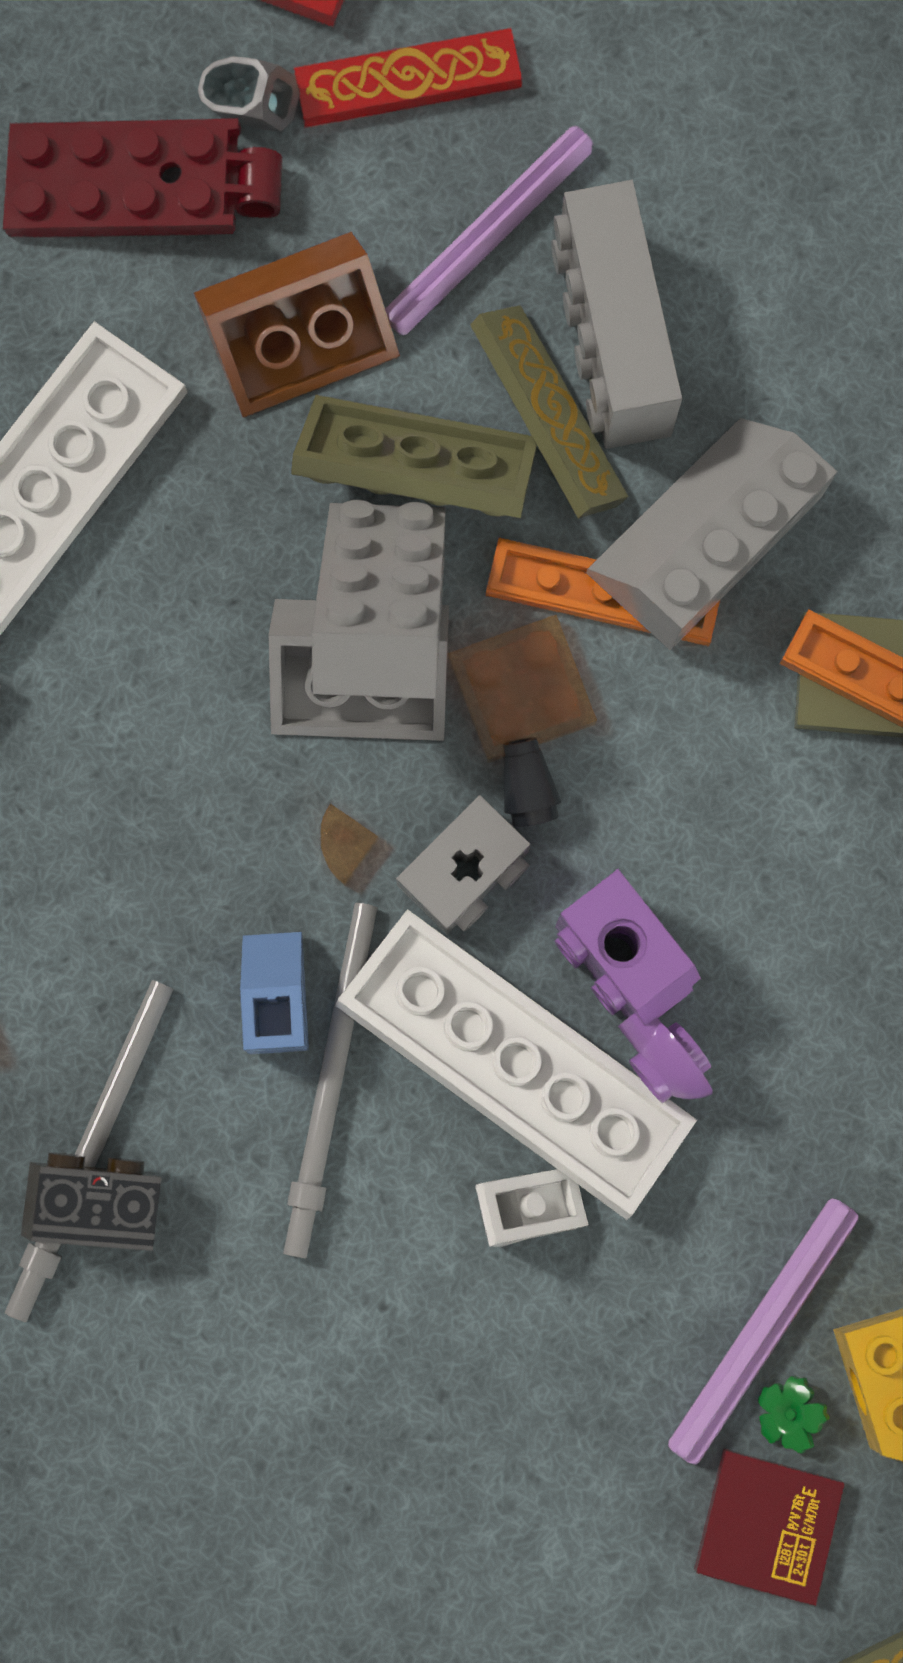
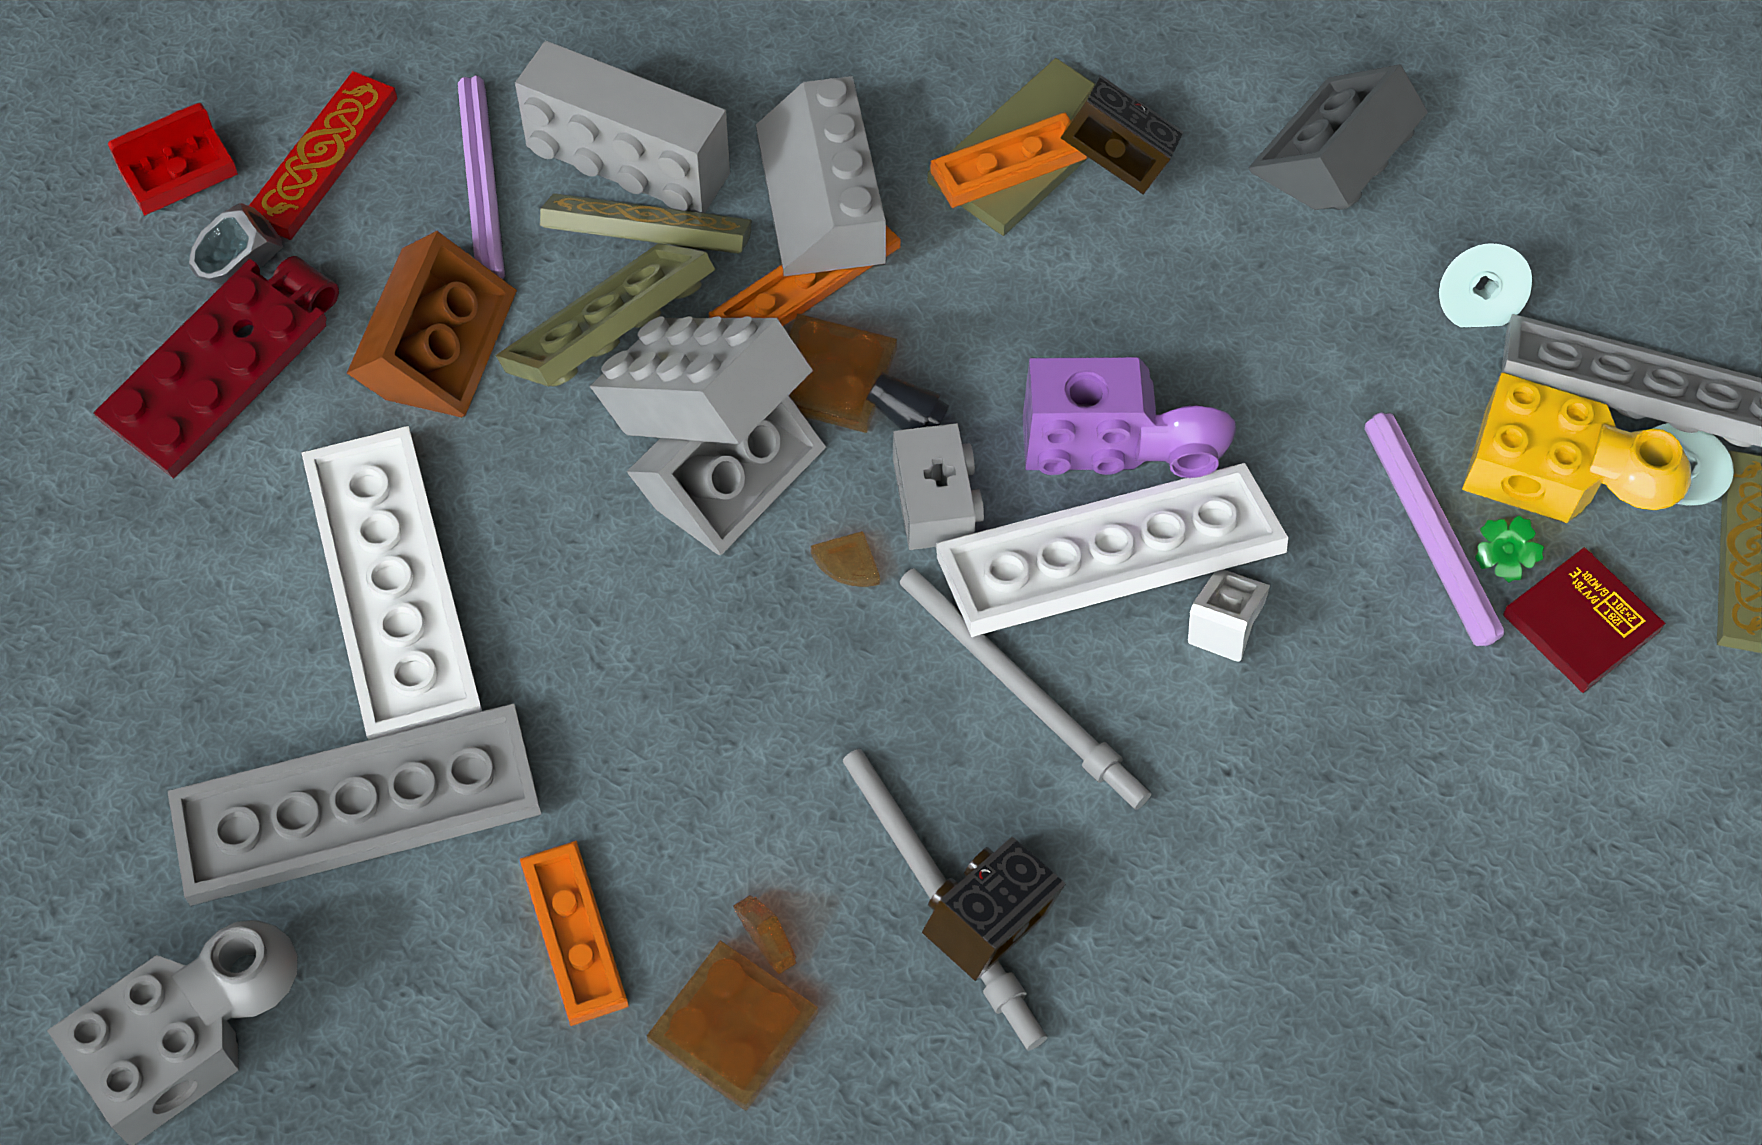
camera: 55 degrees left, 20 degrees down
medium blue slope [240,932,309,1054] -> none

